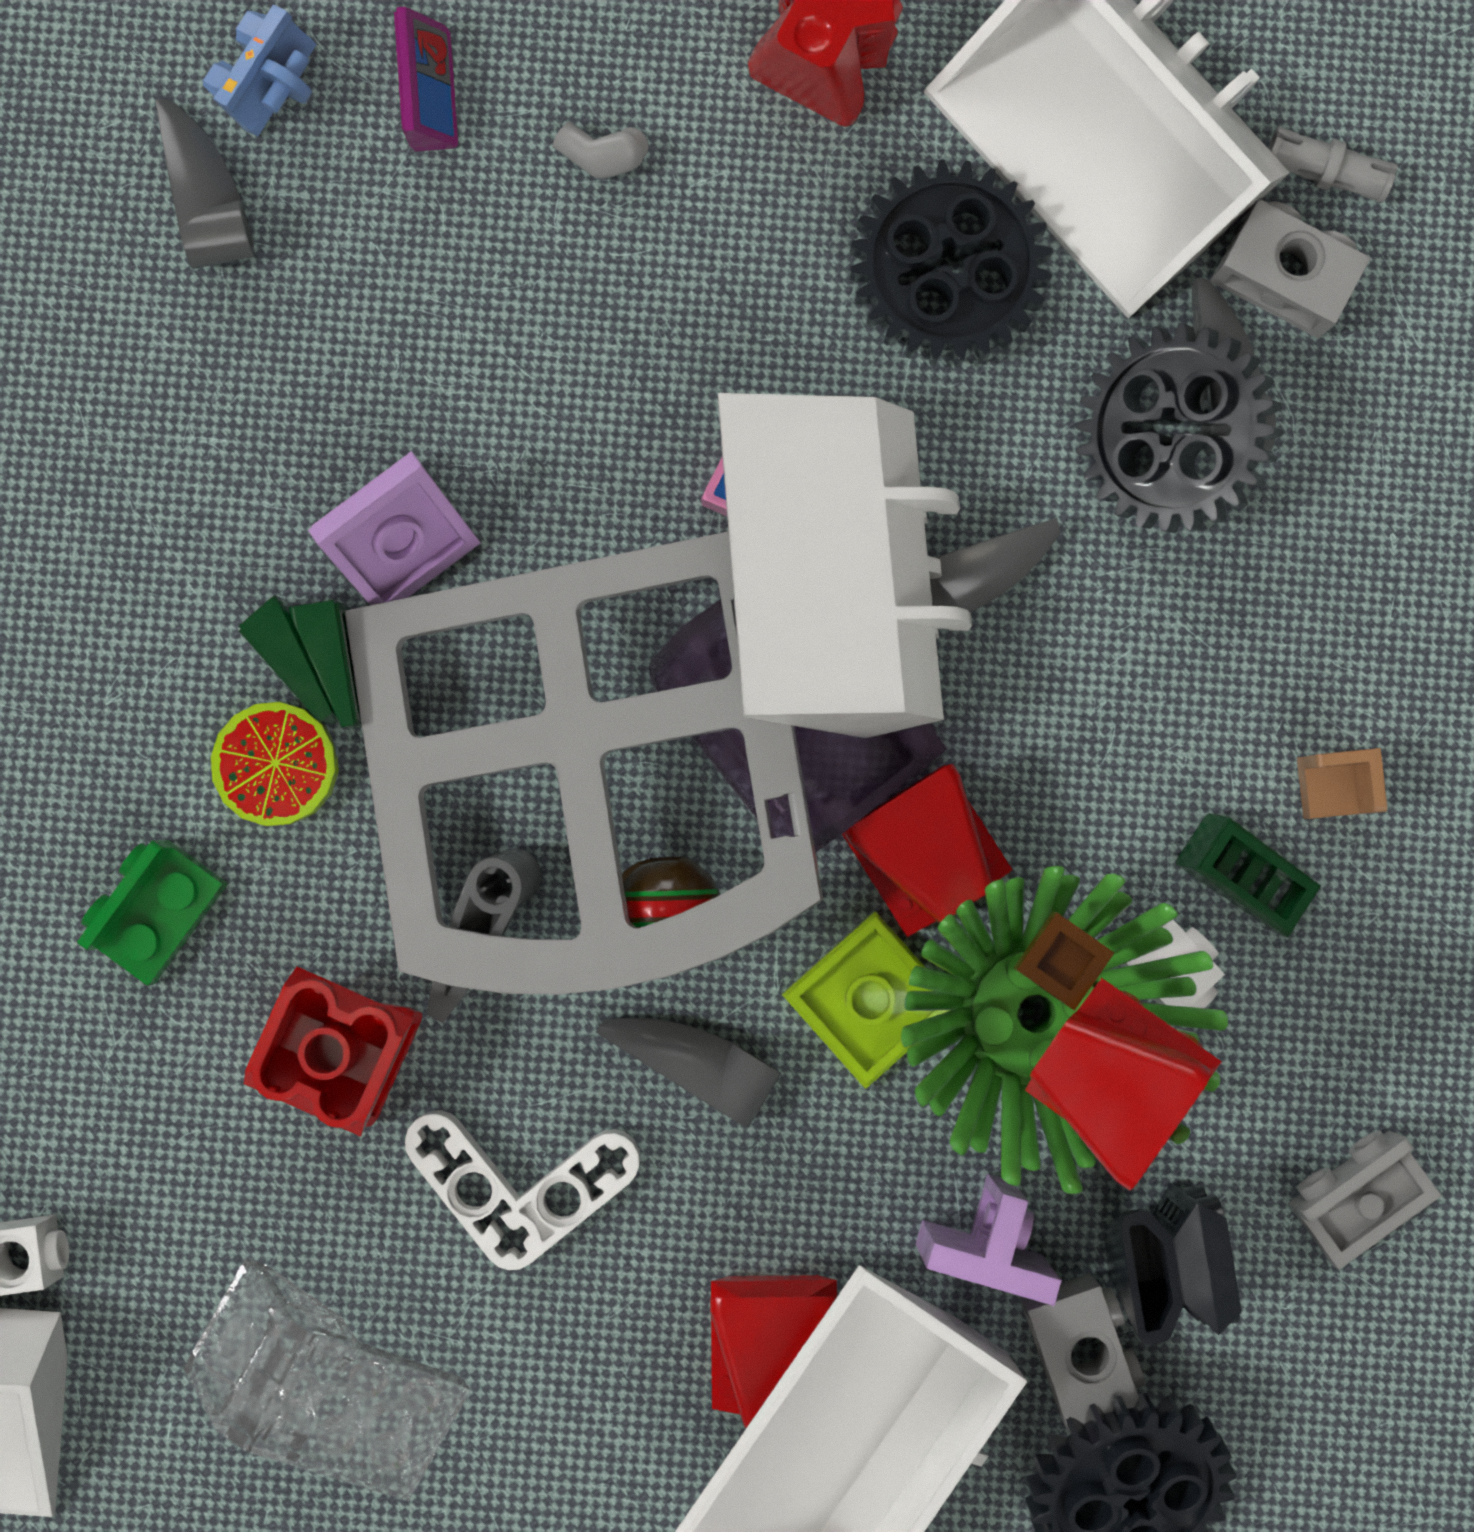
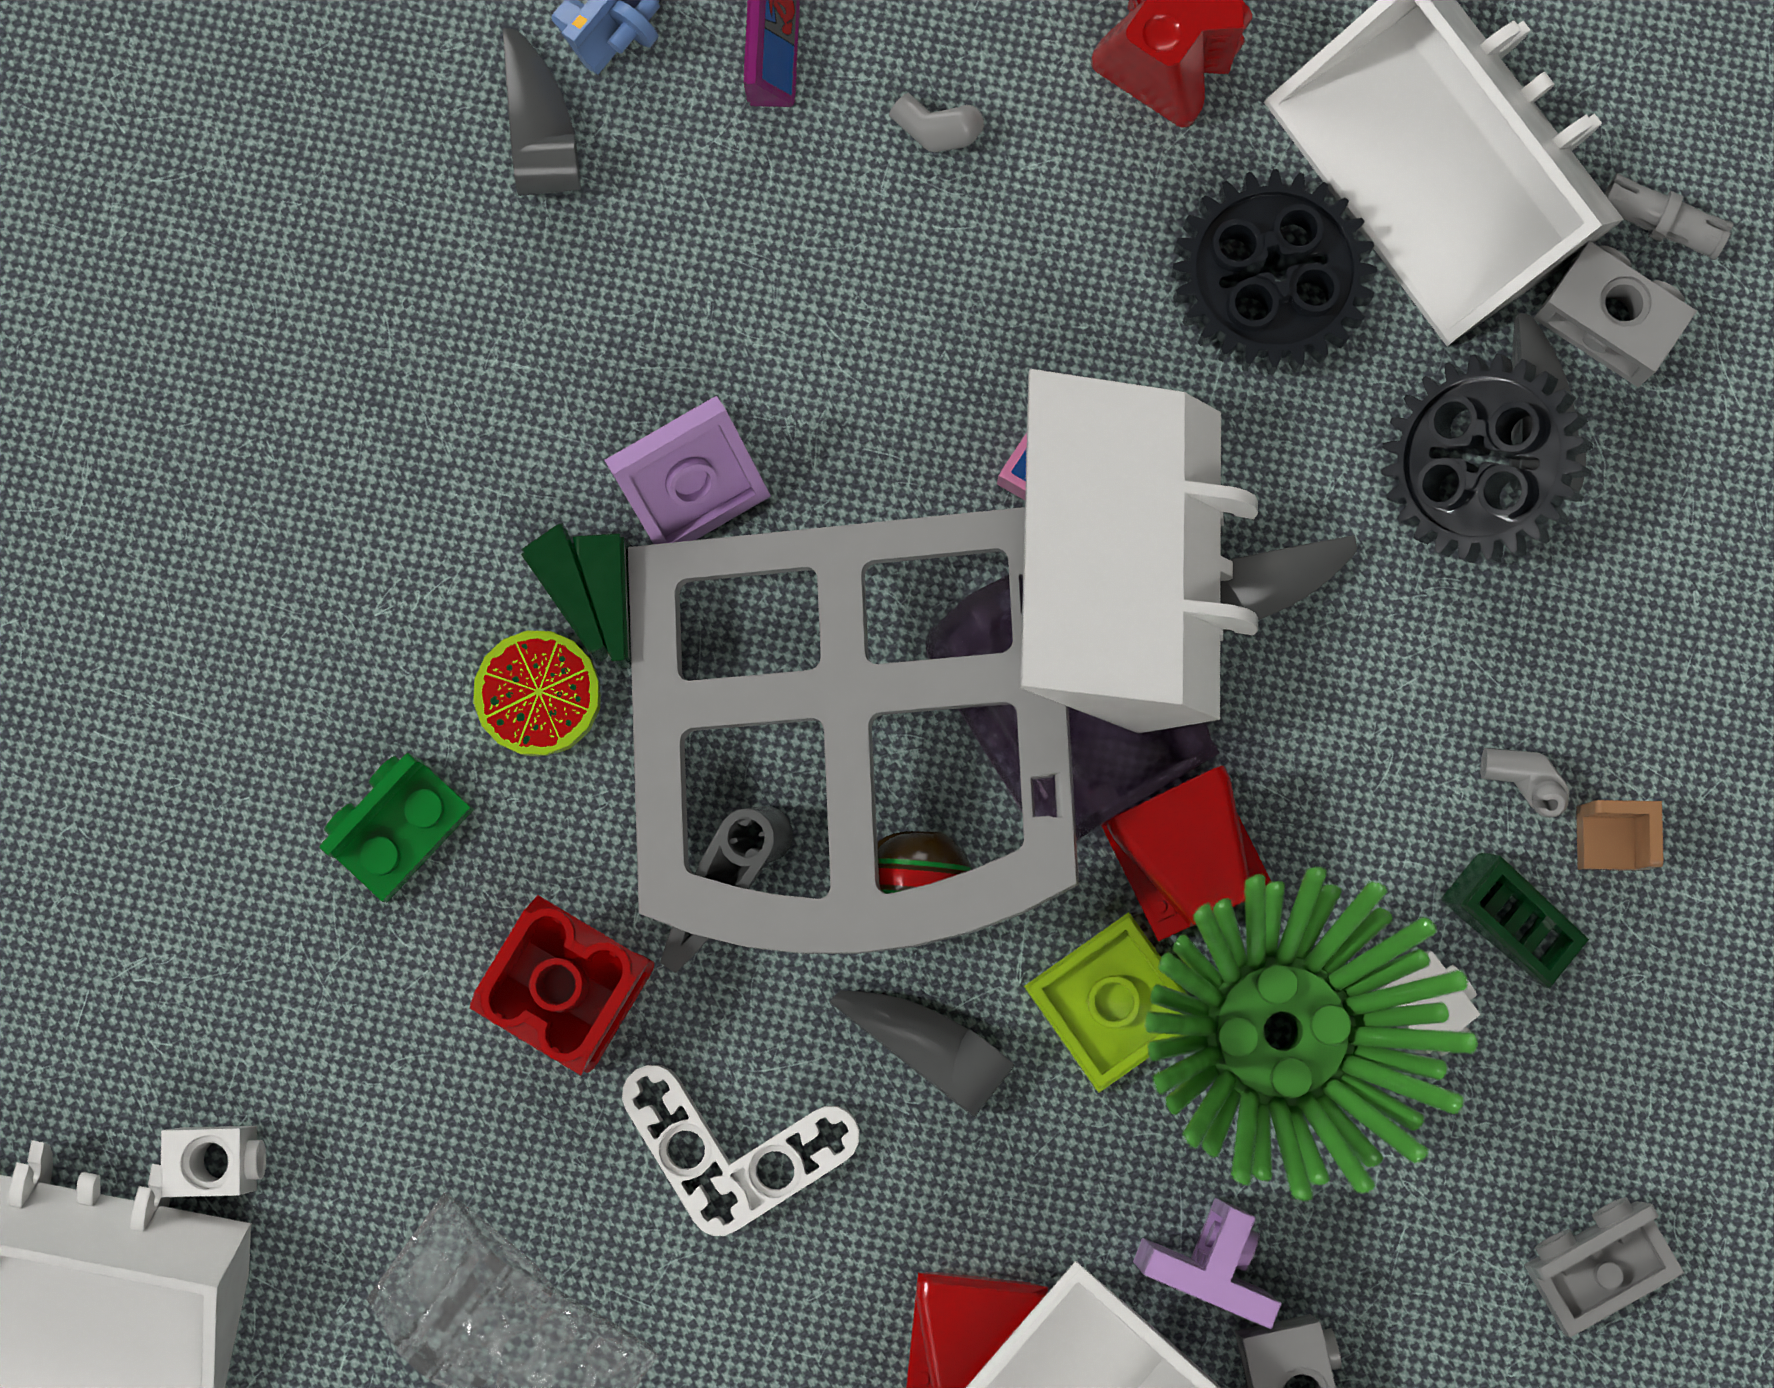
camera: 15 degrees right, 5 degrees down
reddish brown plate [1013,912,1114,1011] -> none
red piece [1025,978,1222,1191] -> none
black piece [1103,1182,1242,1345] -> none
none -> light grey arm [1480,748,1569,818]

